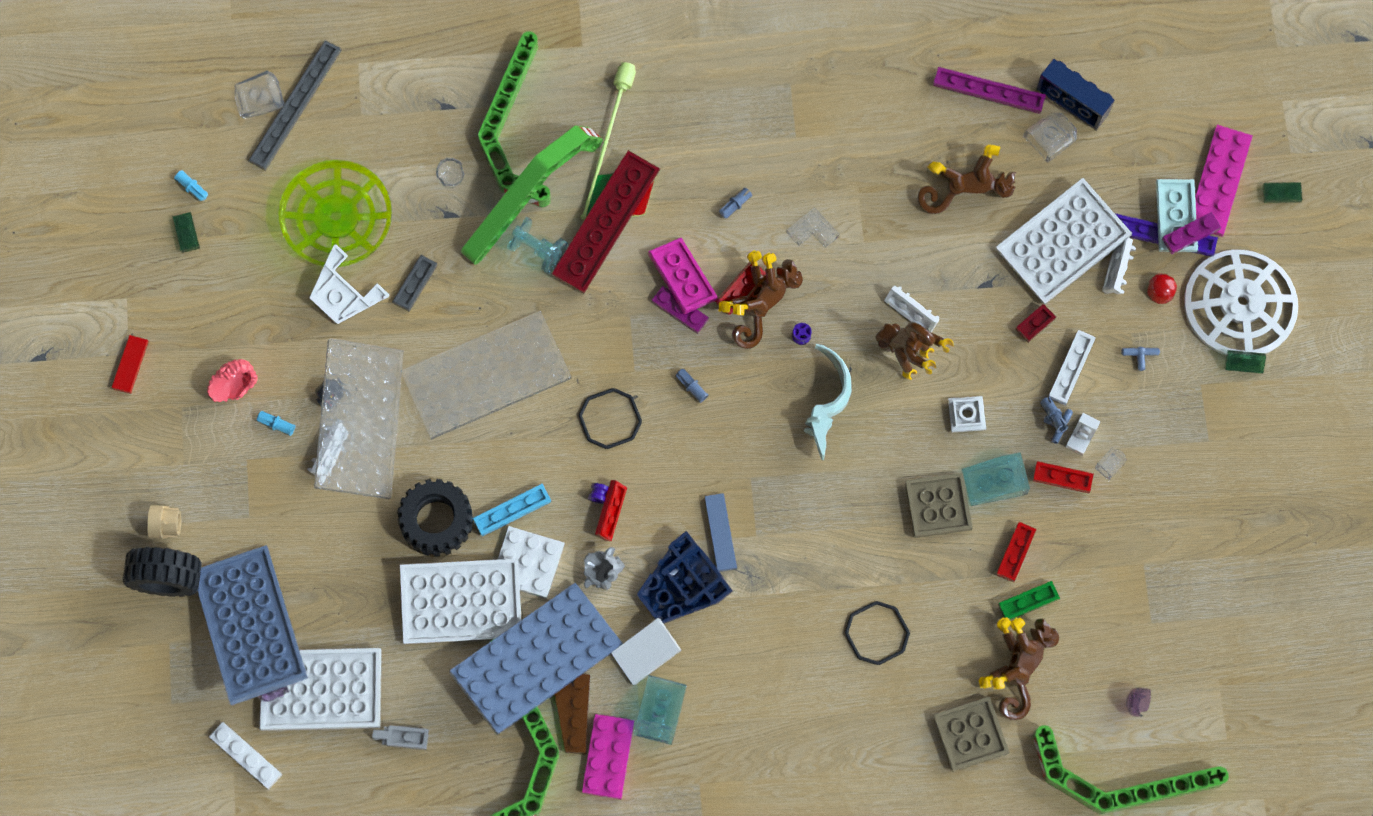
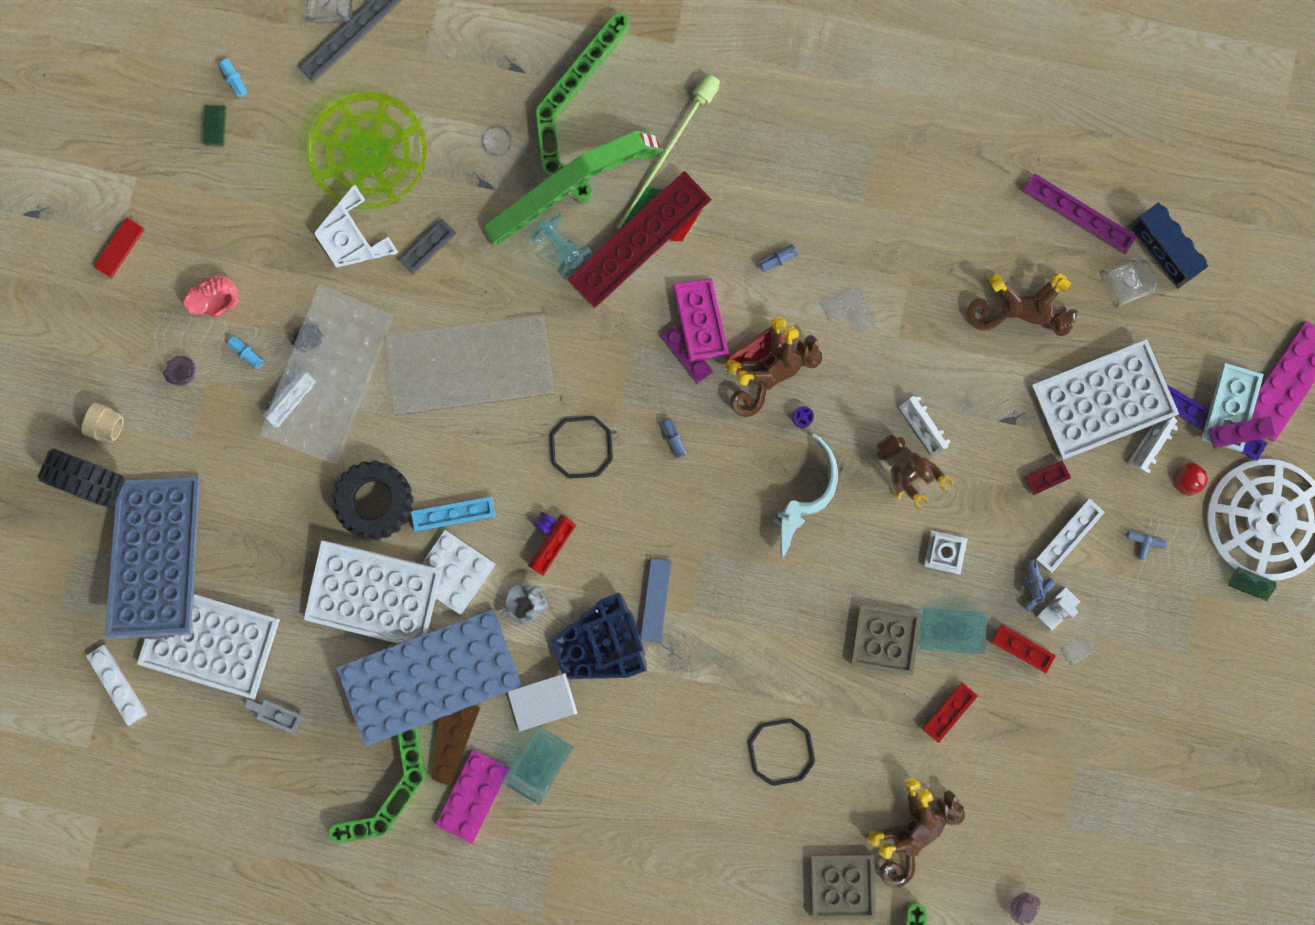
camera: 20 degrees right, 10 degrees up
green plate [998,581,1060,620] -> none
none -> clear purple hair [163,356,196,386]

